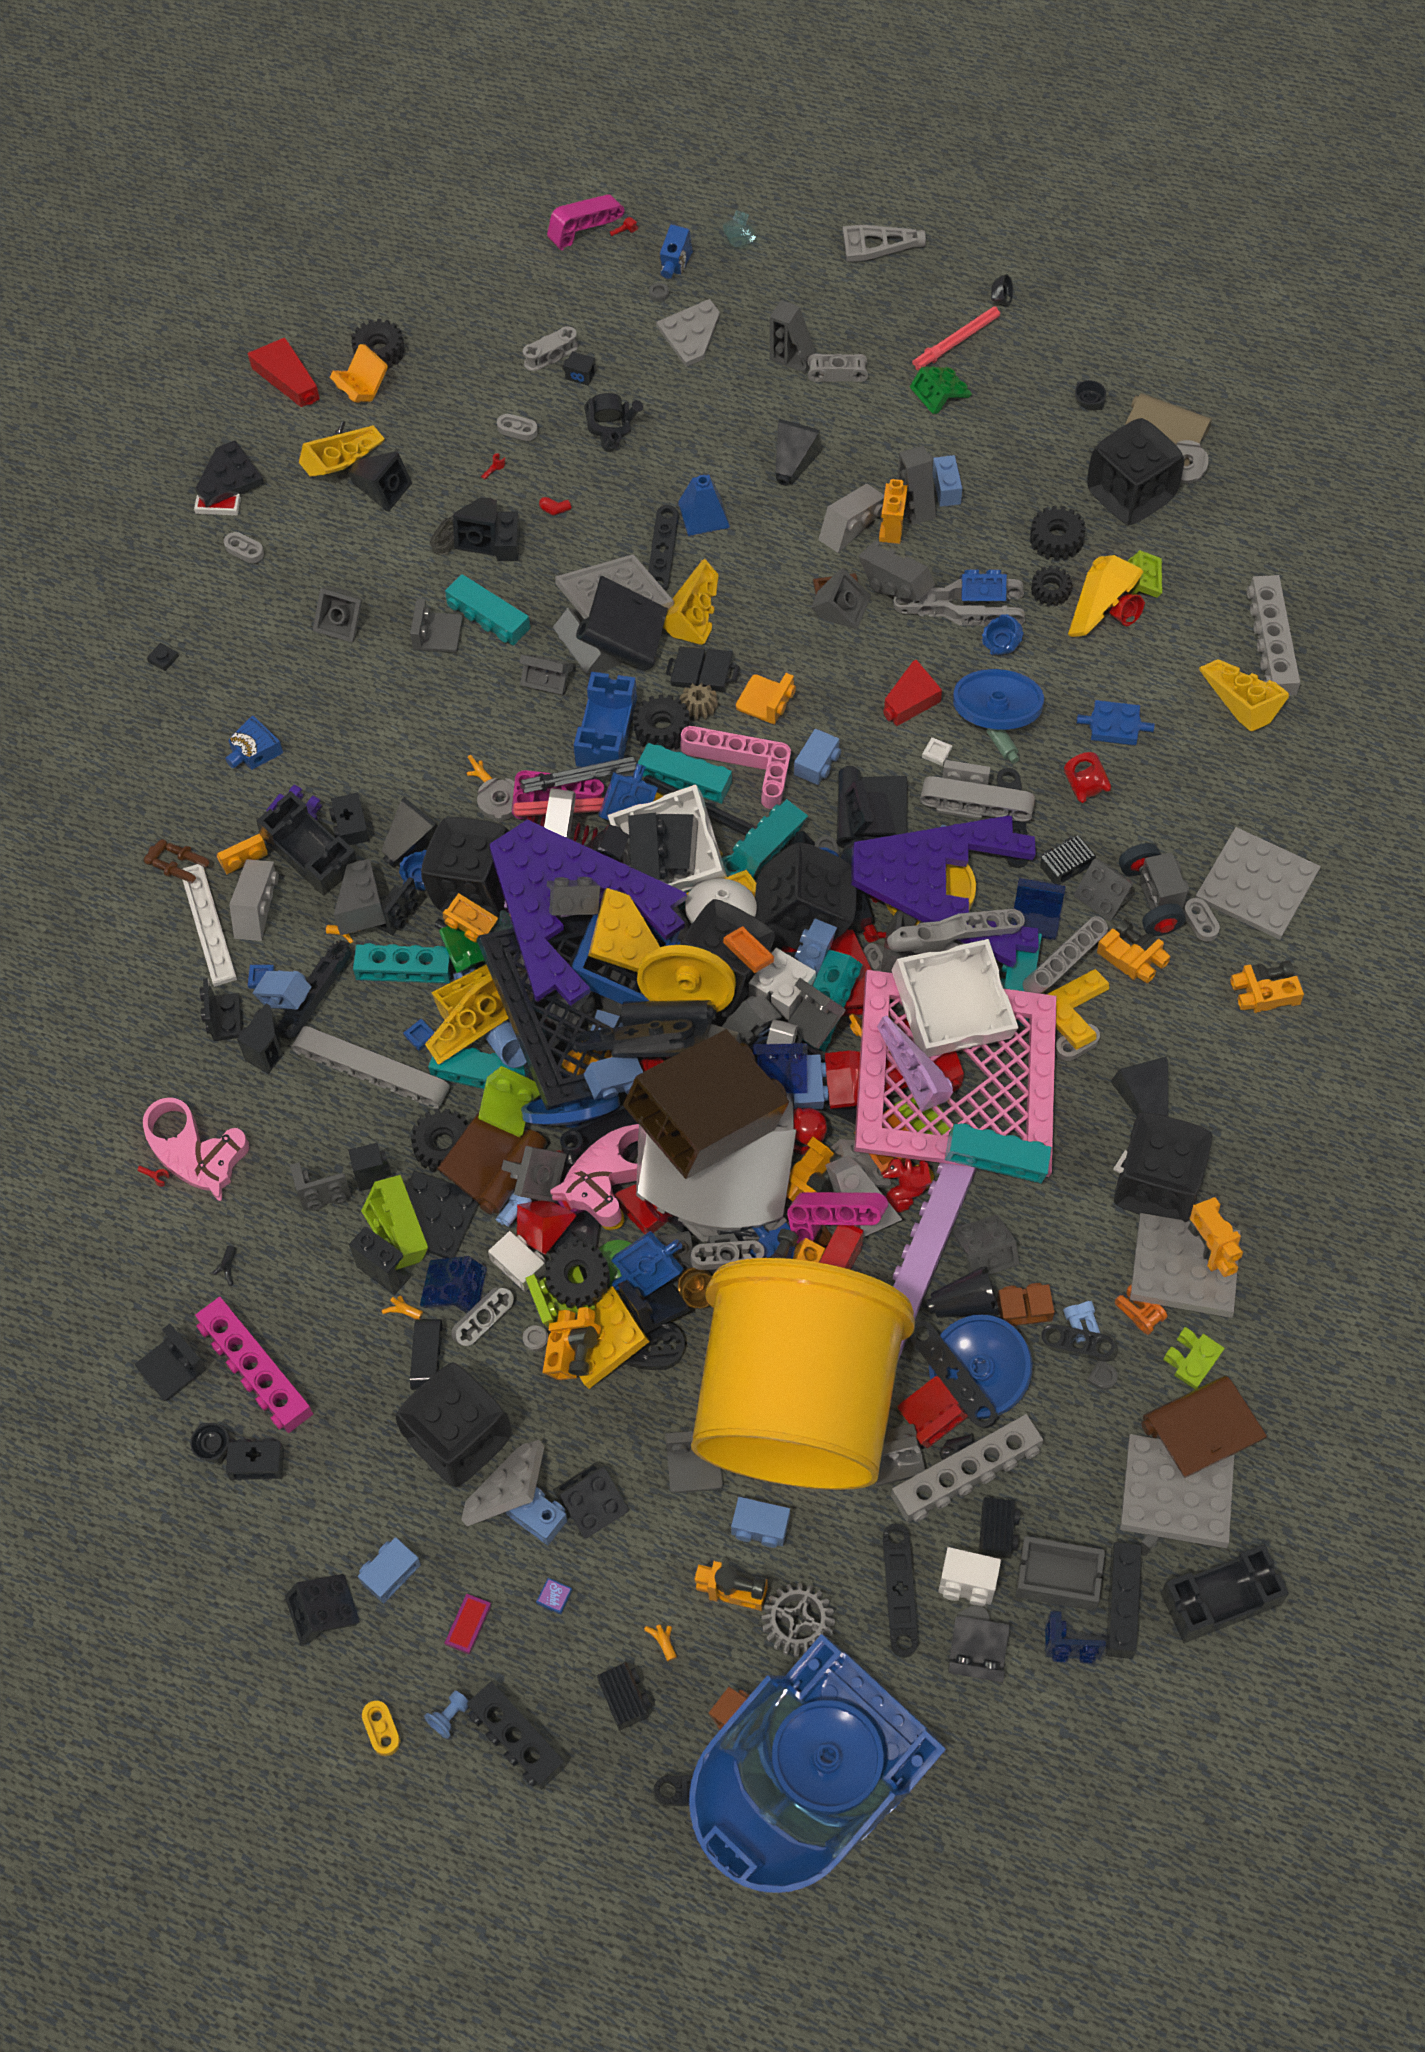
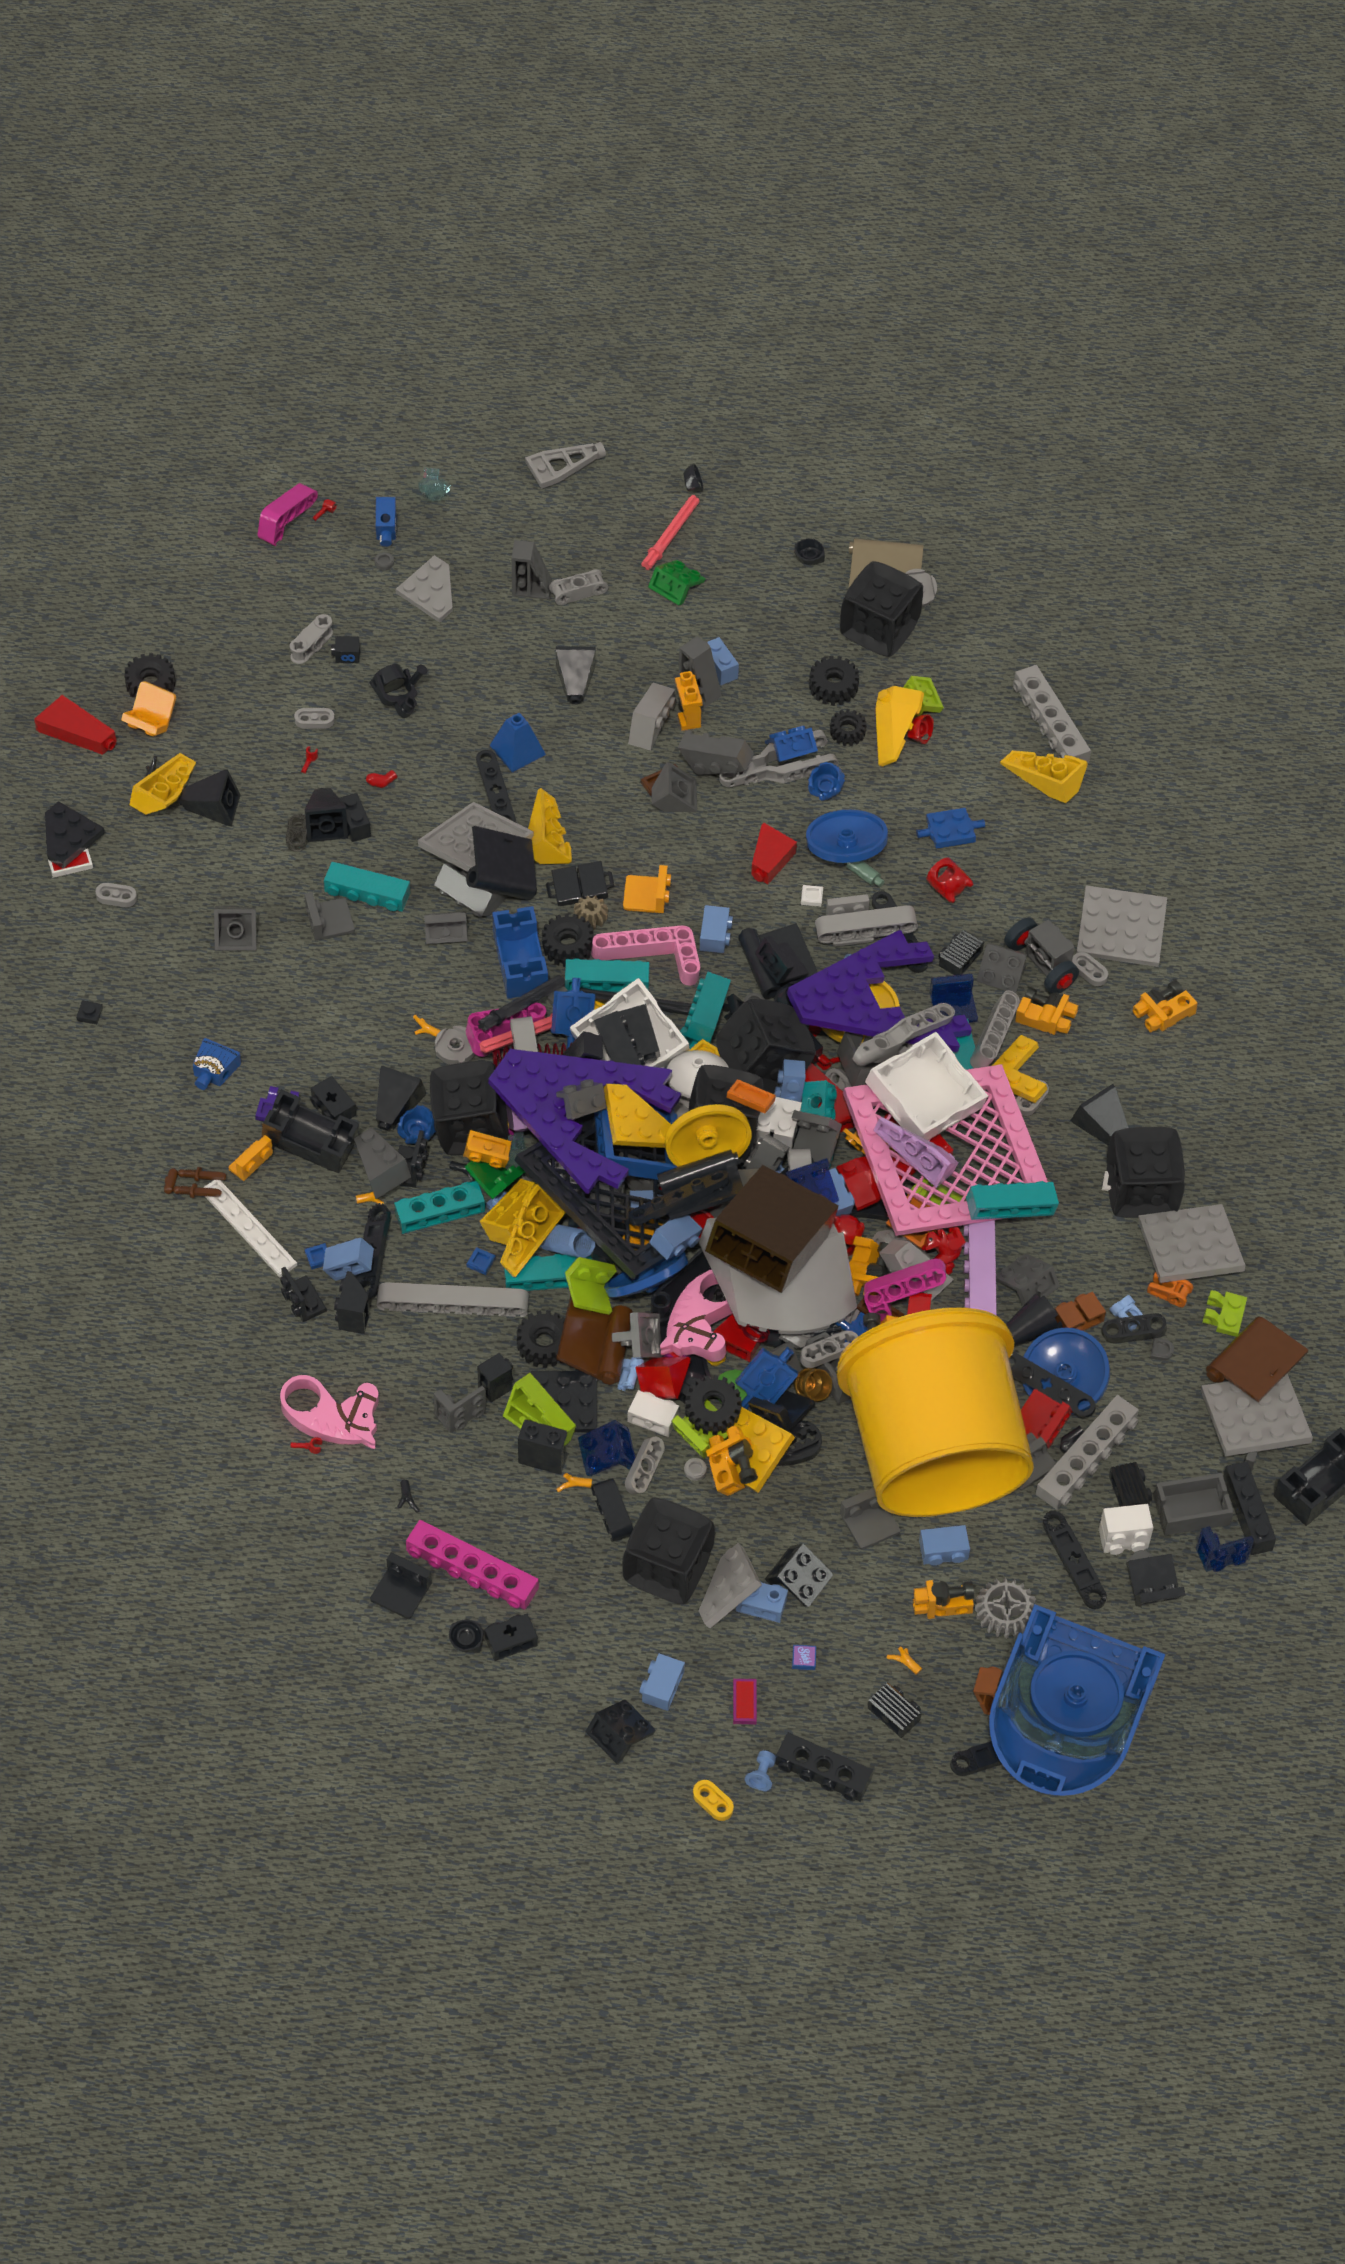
camera: 25 degrees left, 5 degrees down
light grey wedge [229,859,279,941] -> none
light orange hips [1188,1197,1243,1277] -> none

